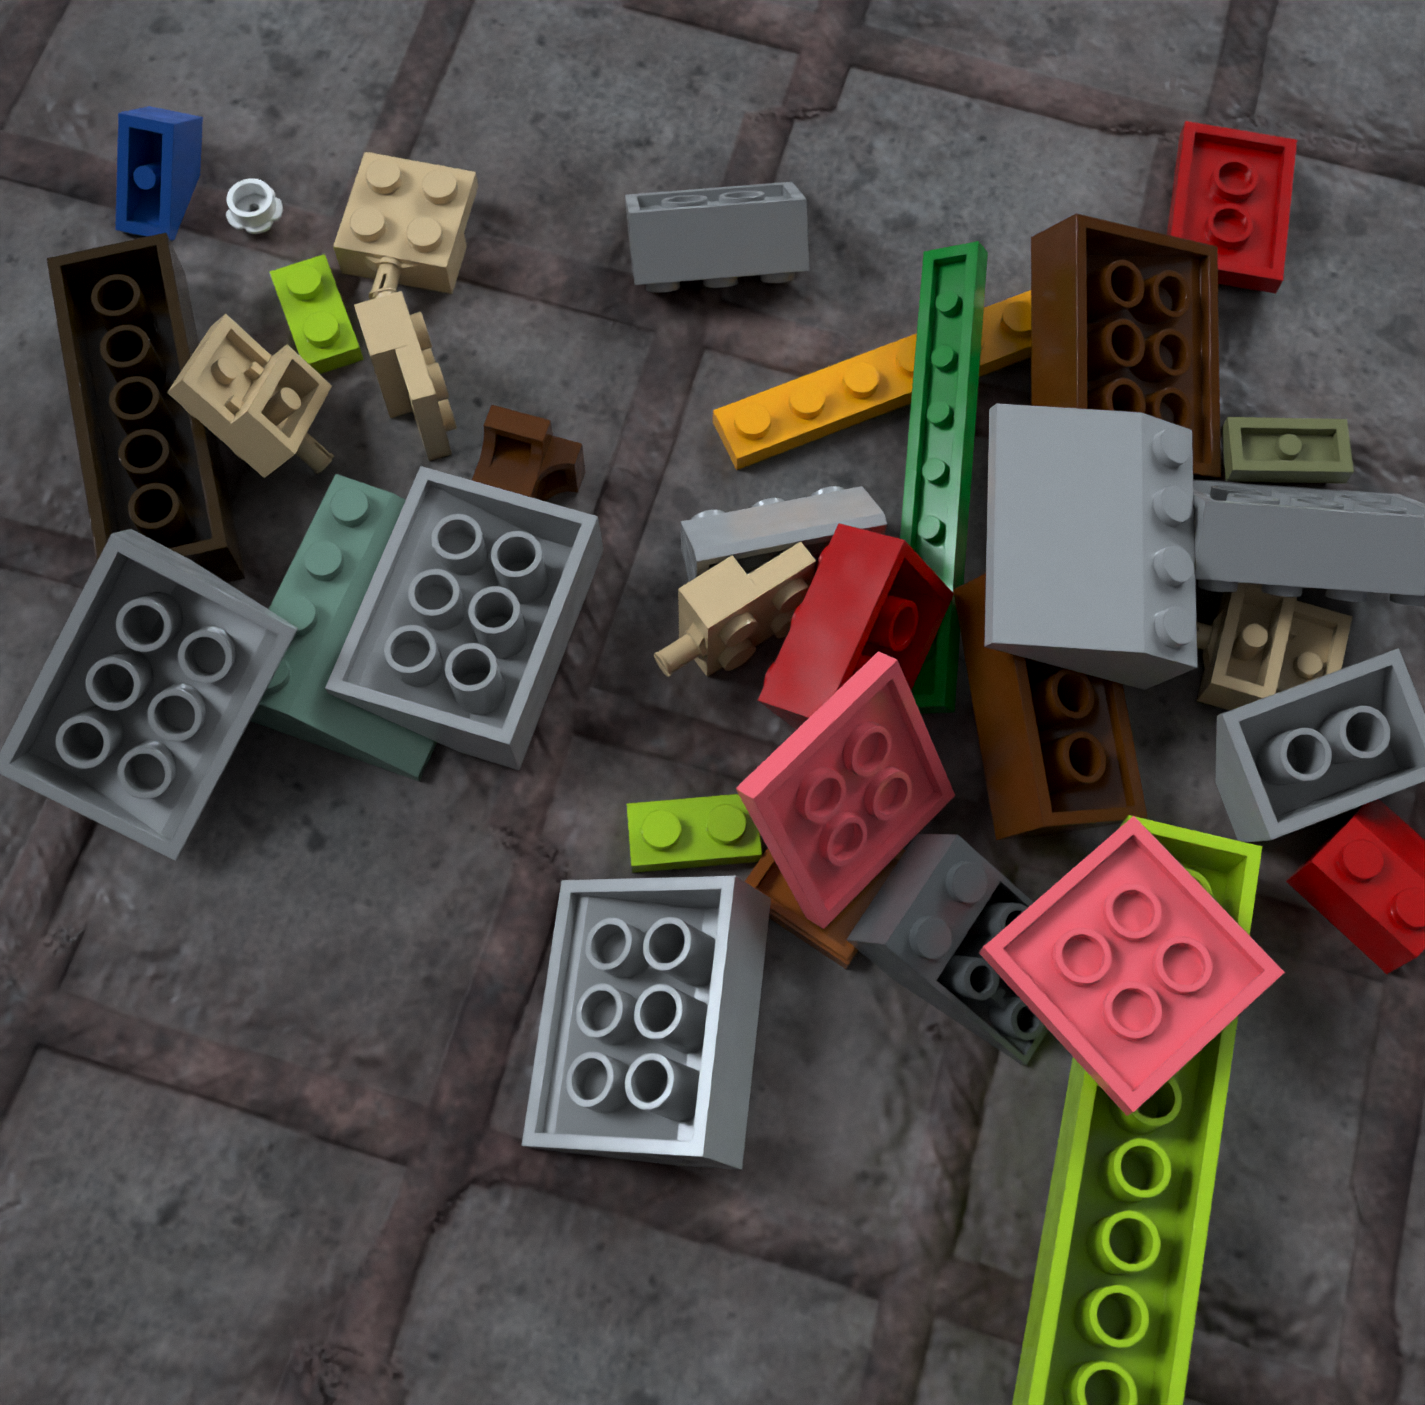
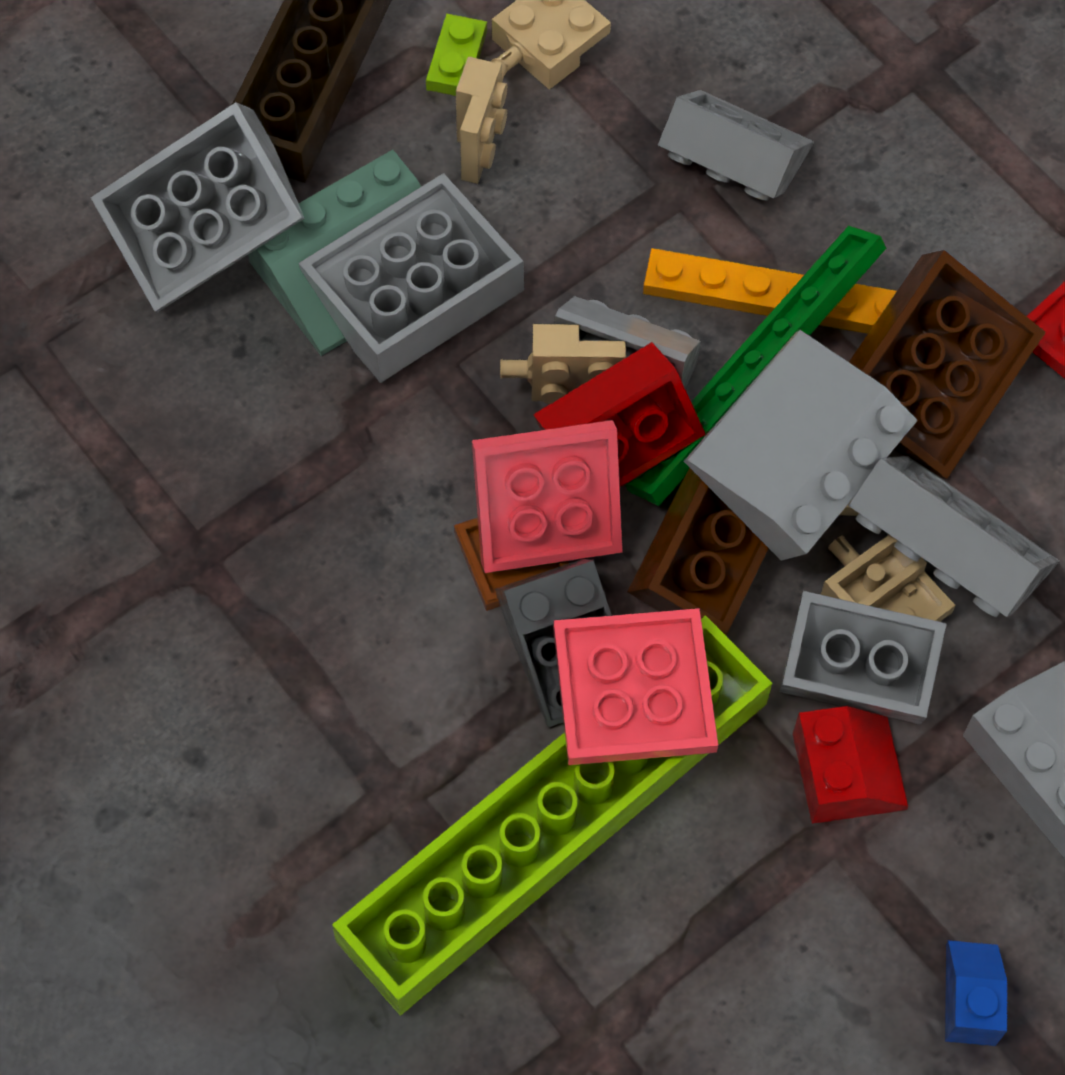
camera: 35 degrees right, 5 degrees down
tan plate [167,314,334,478] -> none
reddish brown brick [472,405,586,502] -> none
light grey slope [522,876,771,1170] -> none
lime plate [626,794,762,873] -> none
olive plate [1221,417,1354,484] -> none

